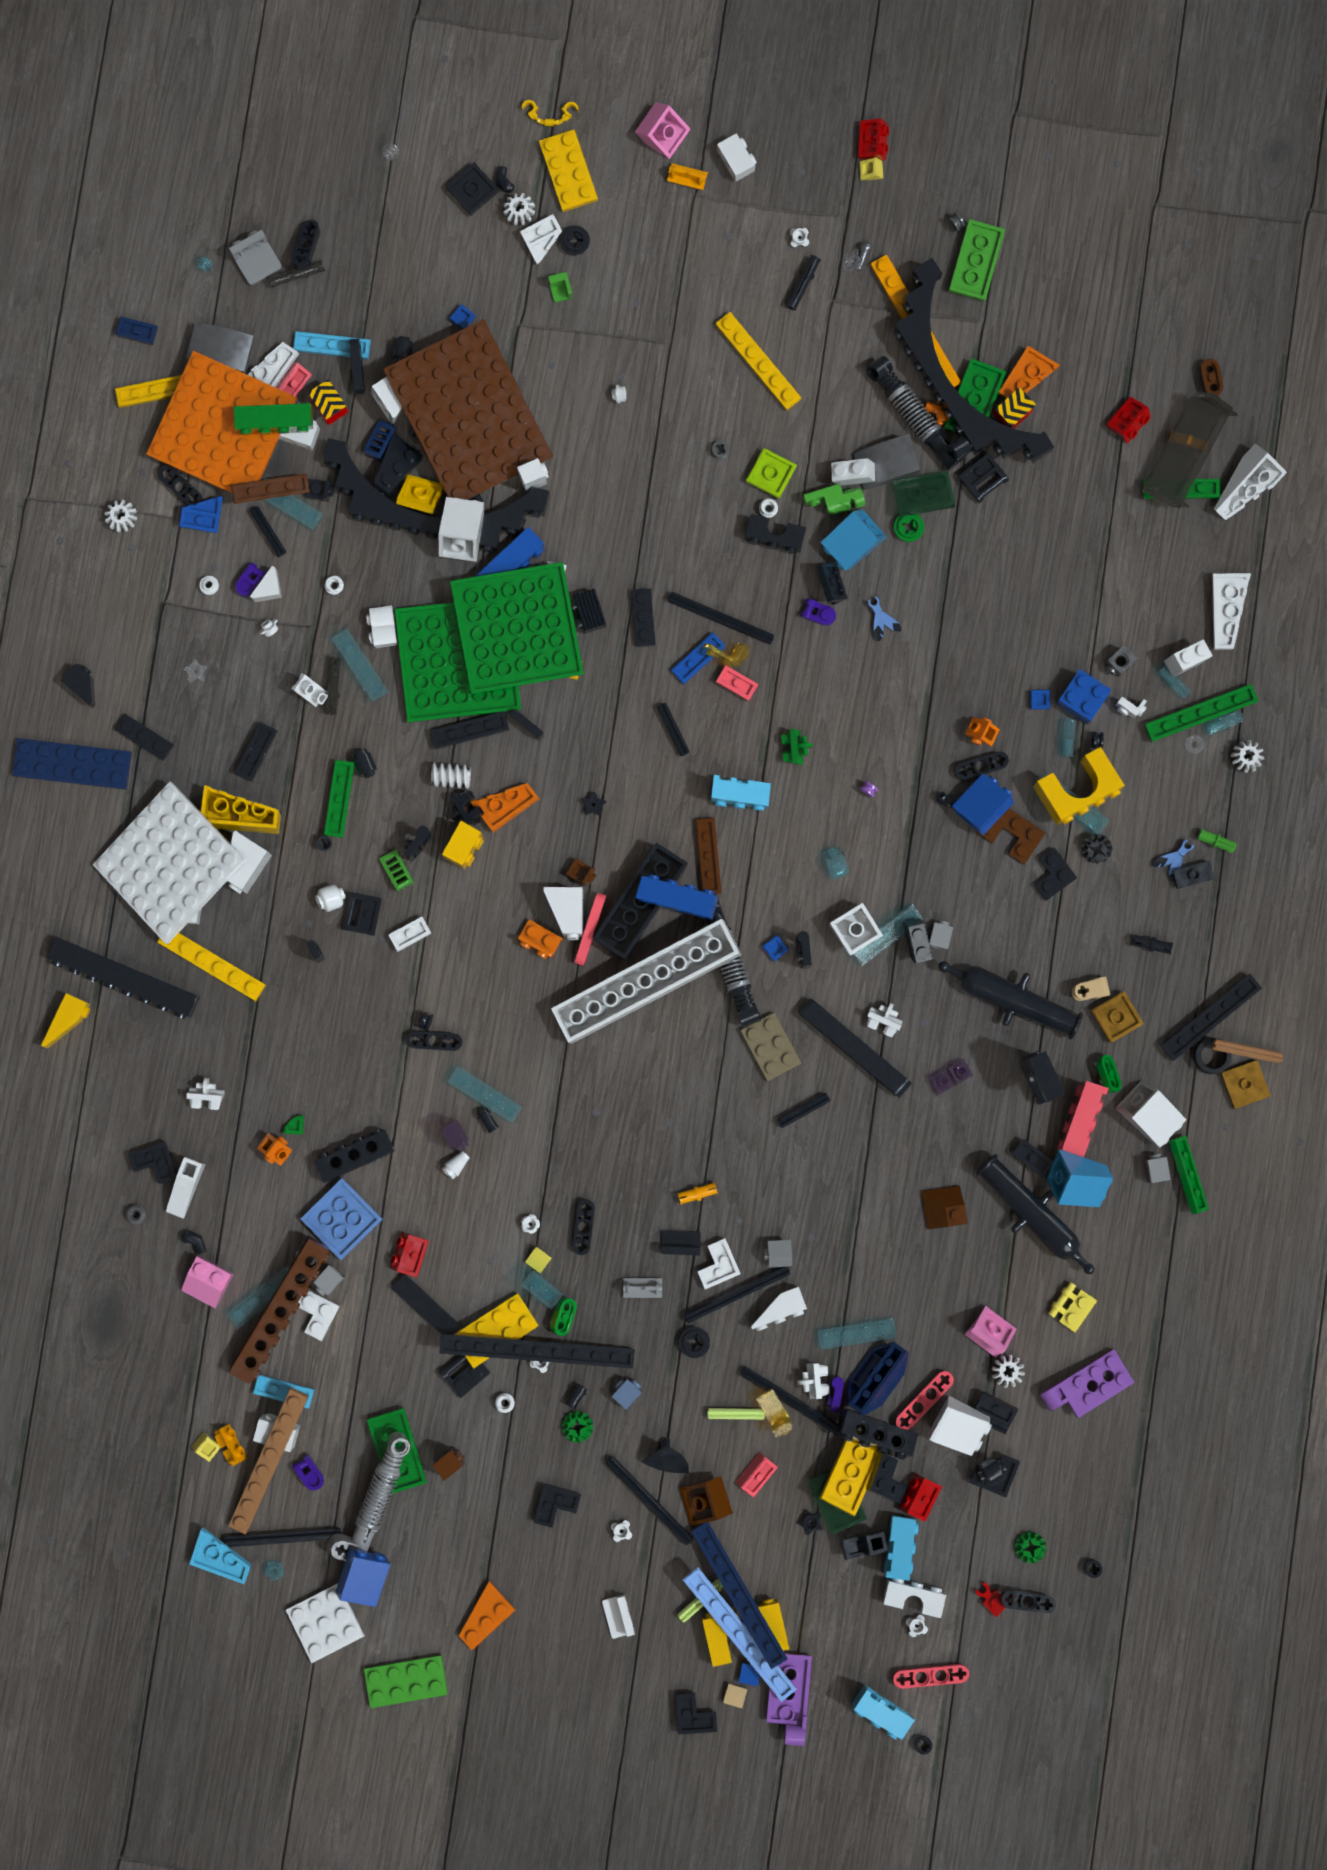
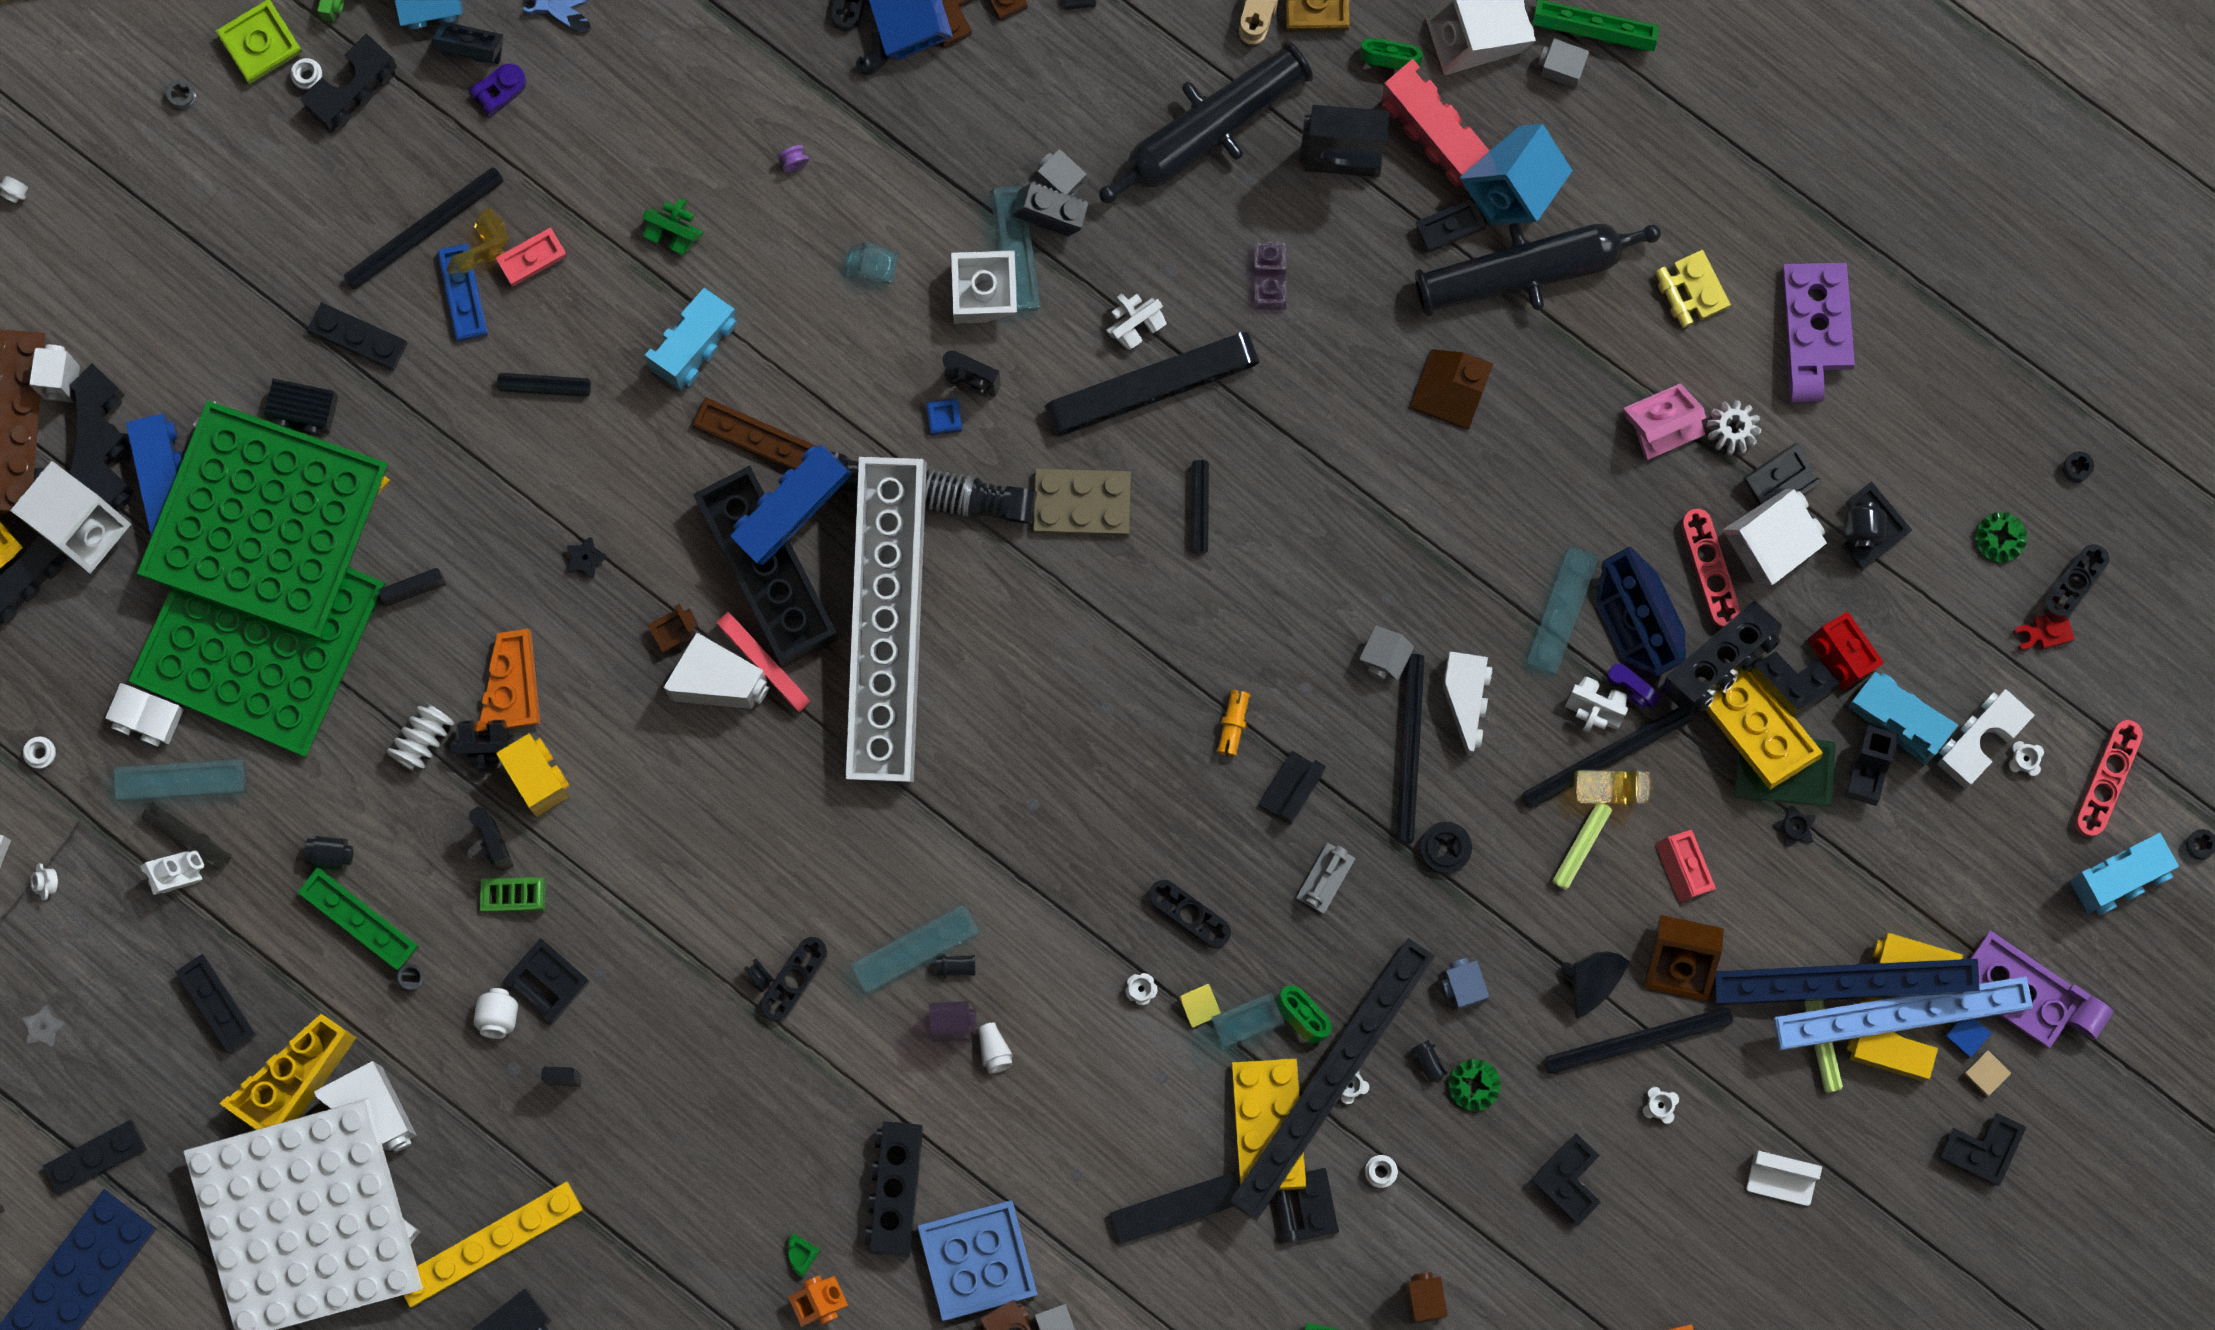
camera: 60 degrees left, 5 degrees down
white plate [389,917,432,952] -> none
red bracket [390,1232,429,1277] -> none
black plate [431,711,510,750] -> none
orange bracket [517,919,563,959] -> none
white plate [697,1238,740,1289] -> none

